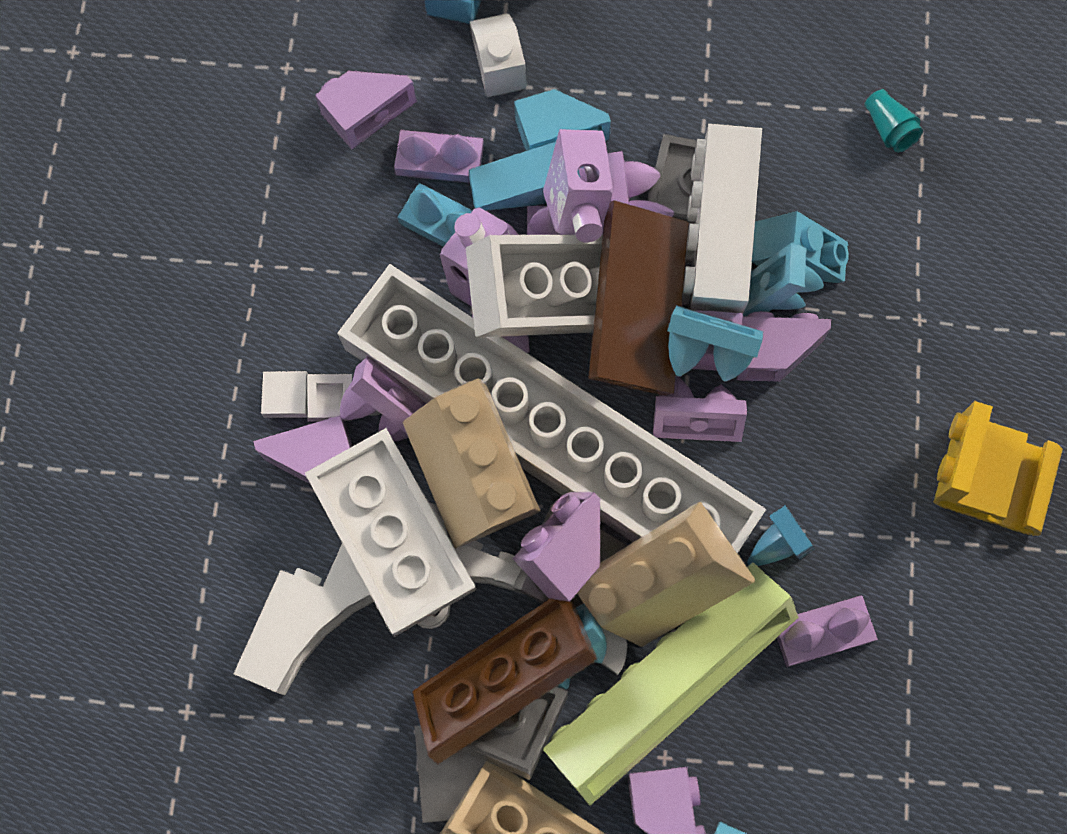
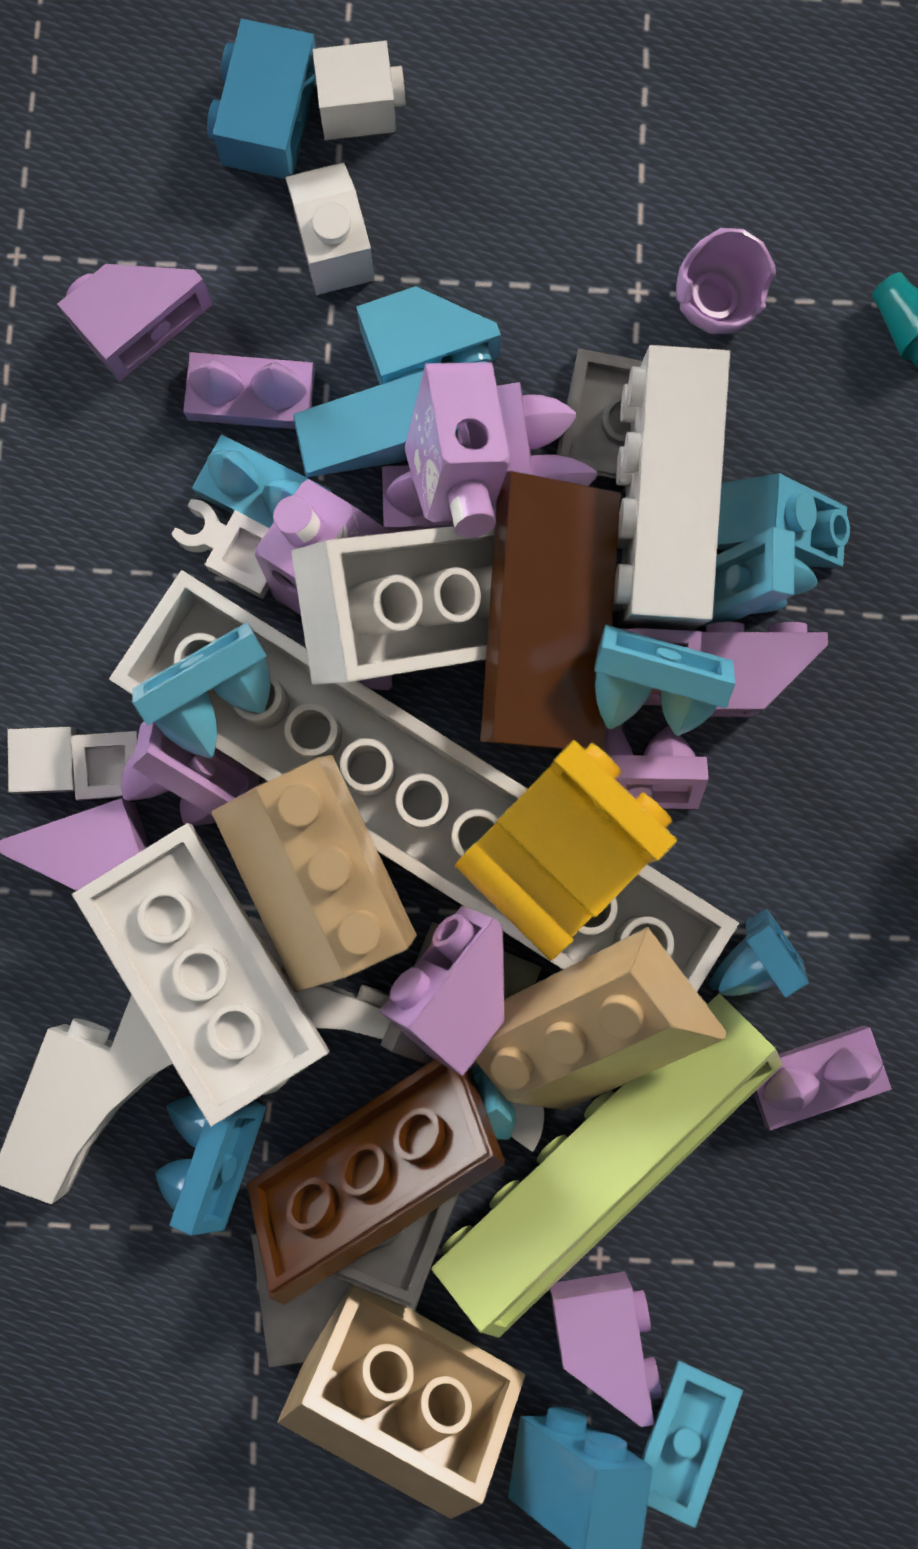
camera: 10 degrees left, 10 degrees up
none -> medium azure tile [132,622,270,758]
none -> dark azure tile [155,1095,267,1236]
none -> white plate [172,499,270,599]
none -> yellow piece [454,740,678,961]
none -> lavender hair [676,228,776,334]

